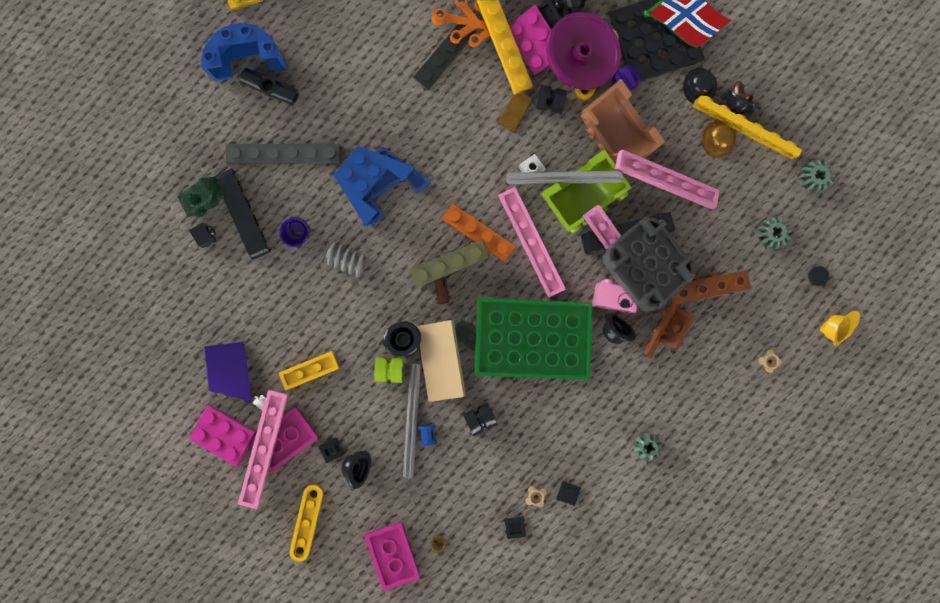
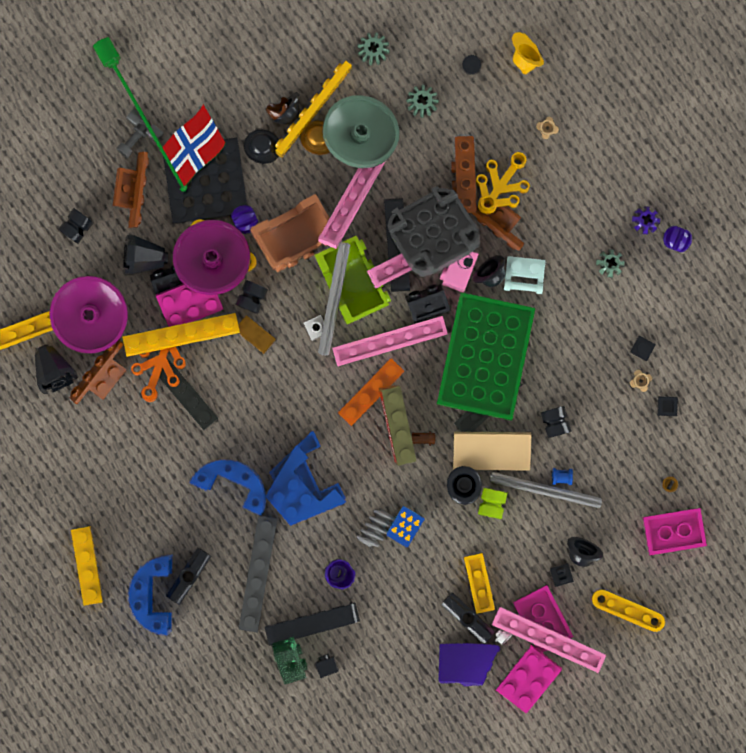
camera: 80 degrees left, 0 degrees up
none -> blue cylinder [189,460,266,515]
none -> sand green dish [323,95,399,168]
none -> blue piece [387,506,425,547]
none -> black bracket [405,284,451,323]
none -> black piece [441,592,495,644]
none -> yellow plant [476,152,530,214]
none -> light aqua plate [504,256,546,294]
none -> dark purple piece [632,206,660,235]
none -> dark purple piece [663,225,692,252]

